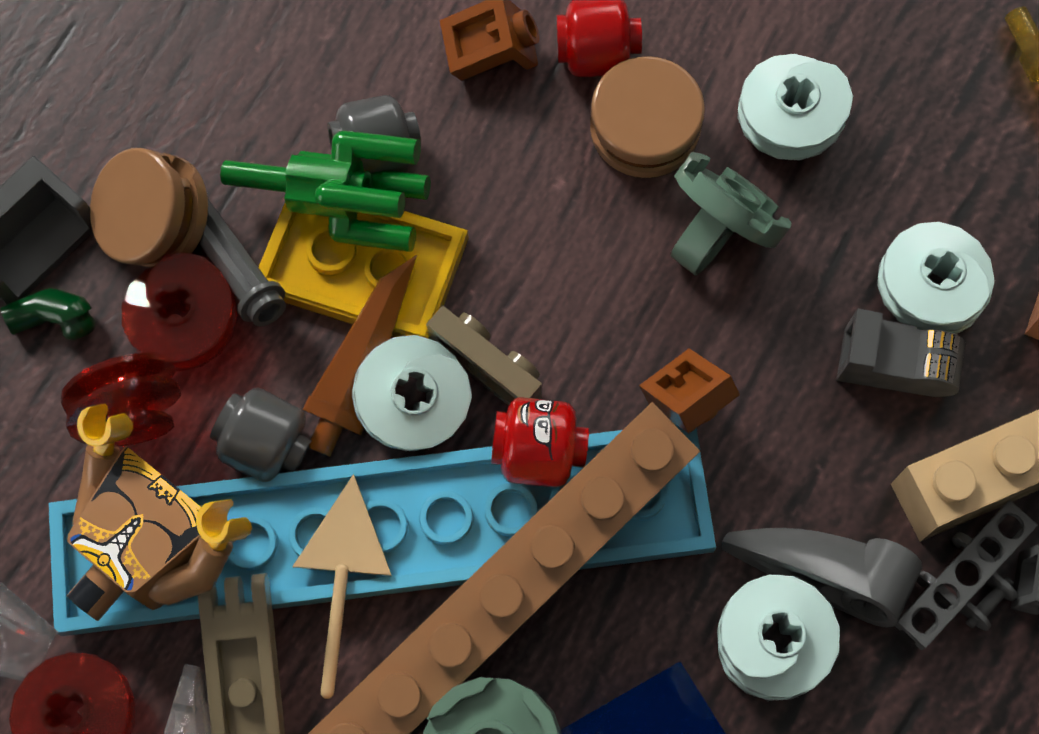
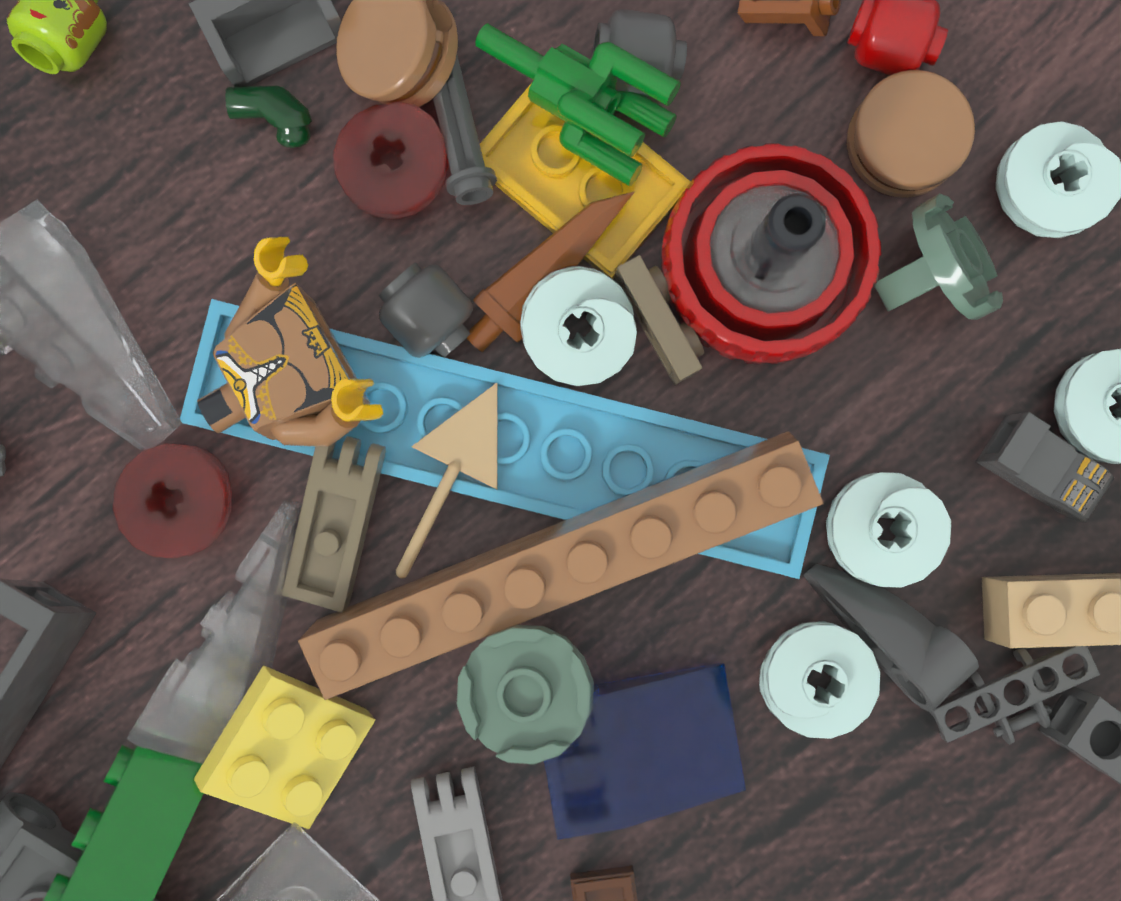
camera: 20 degrees right, 15 degrees up
clear red piece [60,353,181,446] -> none
red head [491,397,589,488] -> none
dark orange bracket [639,348,740,434] -> none
none -> red wheel [661,143,882,365]
none -> light aqua piece [826,472,951,587]

